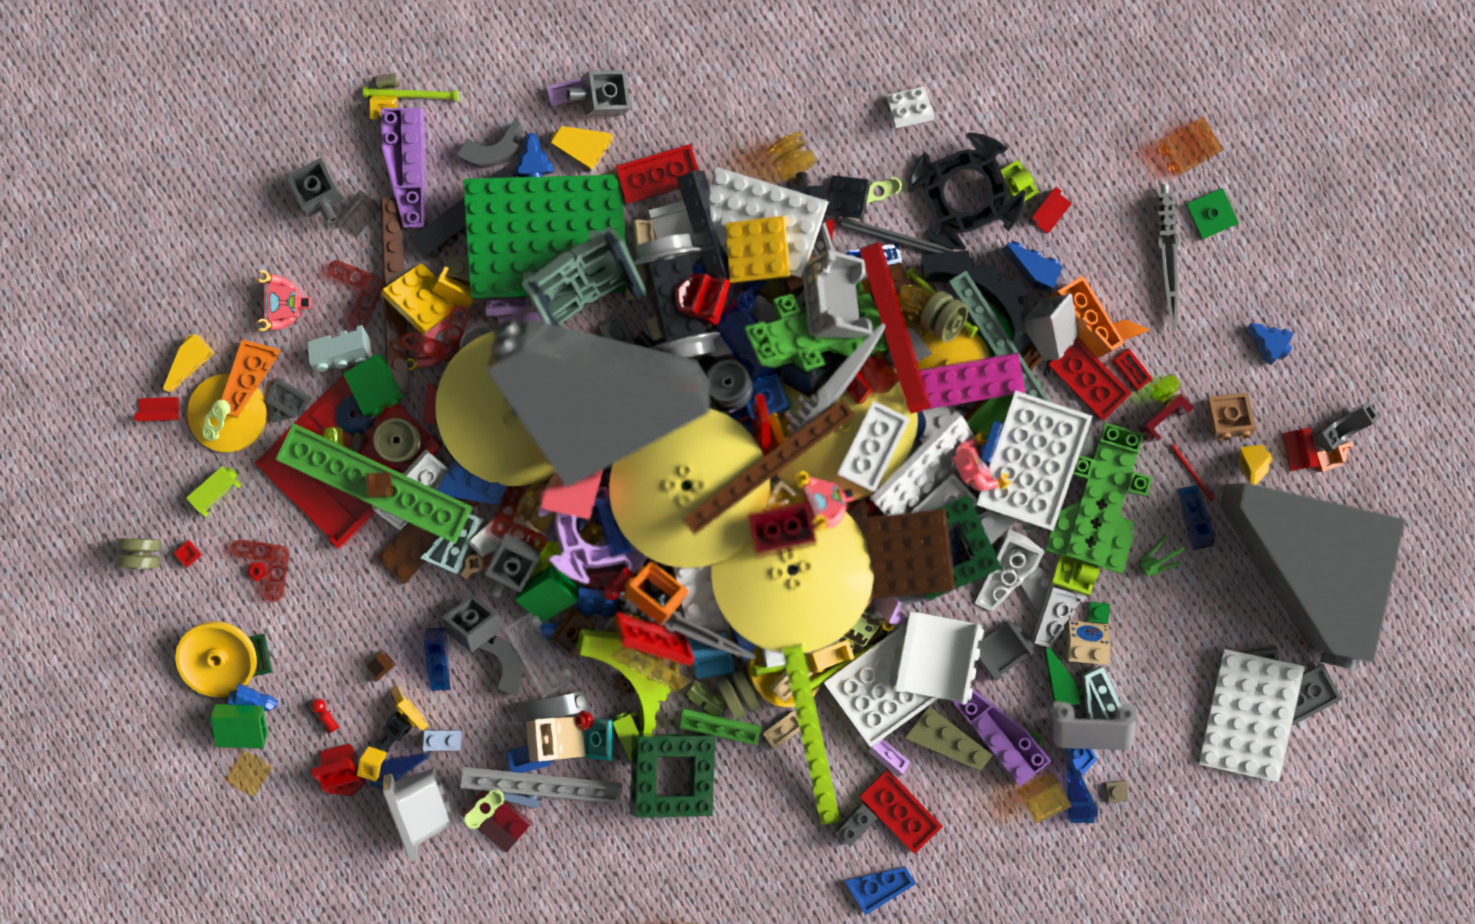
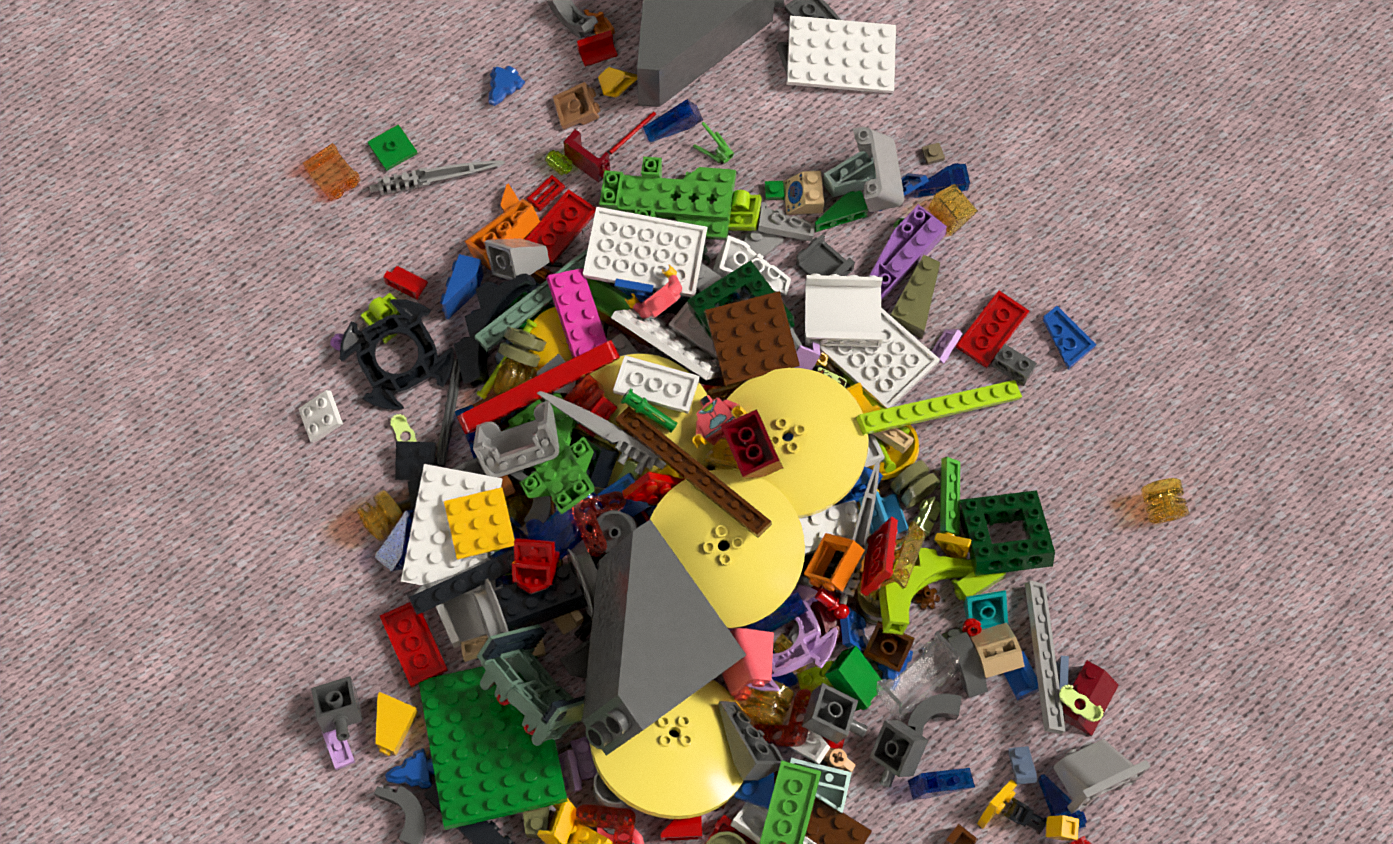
camera: 100 degrees left, 20 degrees down
tan plate [762,710,800,750] -> none
none -> medium lavender plate [330,333,344,351]
none -> clear blue slope [374,509,415,572]
none -> clear red beam [572,491,626,557]
none -> green pin [621,388,678,433]
none -> dark grey wedge [718,701,784,780]
none -> yellow wing [934,532,972,559]

